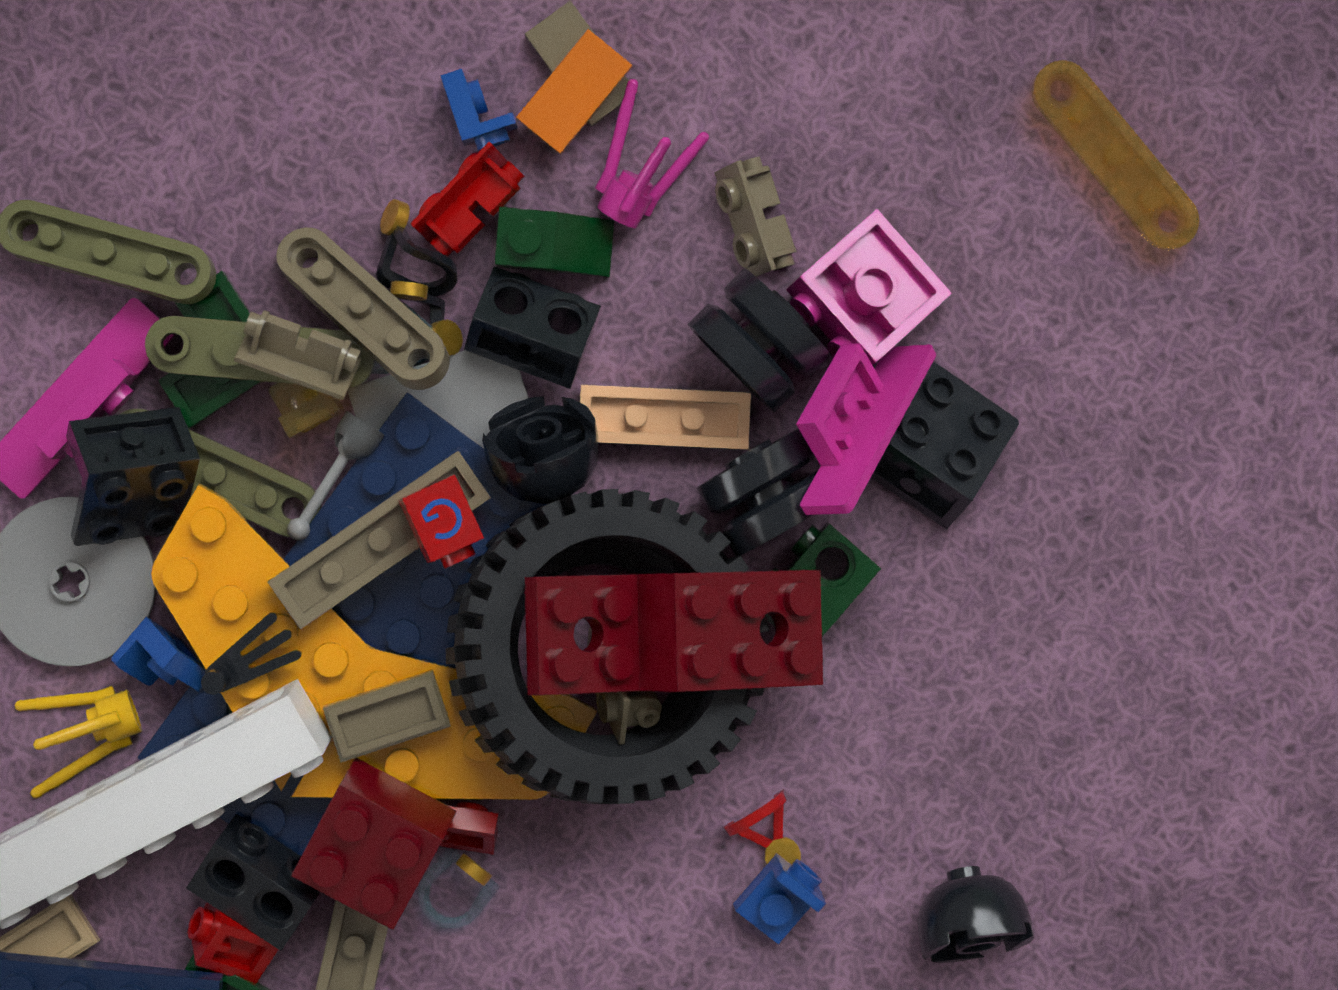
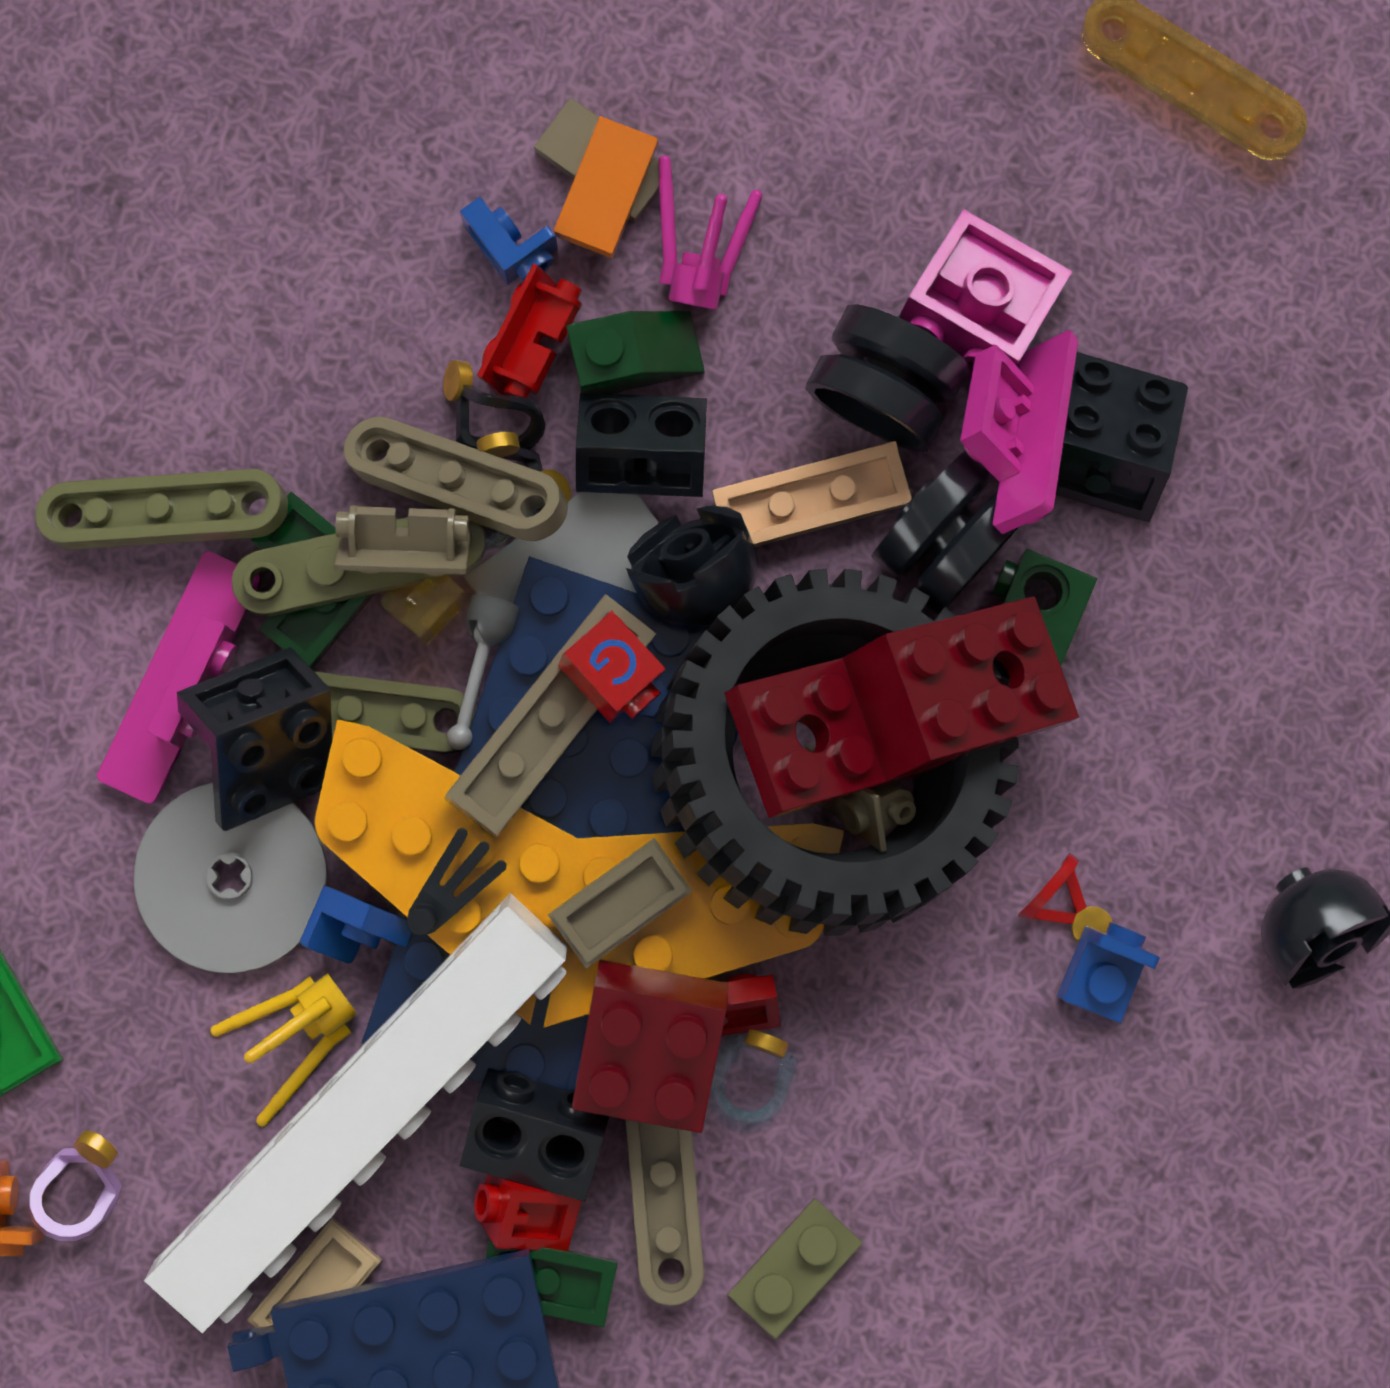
camera: 25 degrees left, 5 degrees down
dark tan hinge [714,156,797,277] -> none

